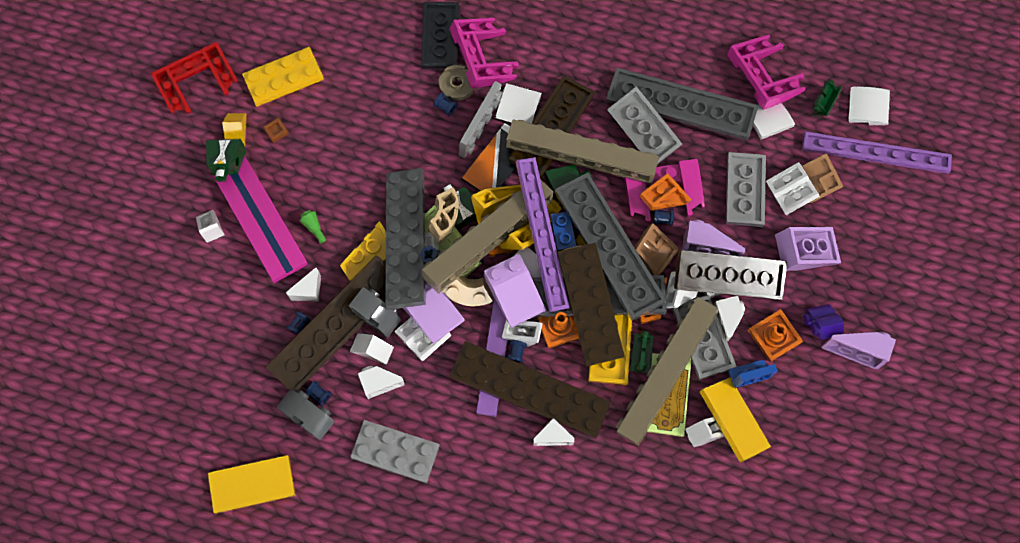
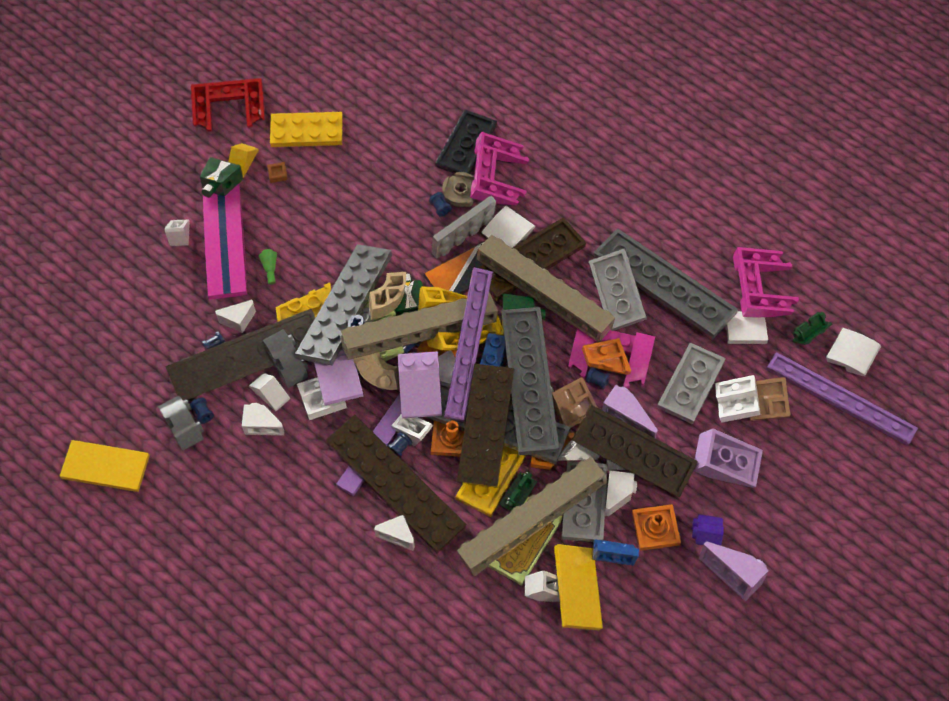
camera: 25 degrees right, 10 degrees down
light grey plate [350,420,440,483] -> none

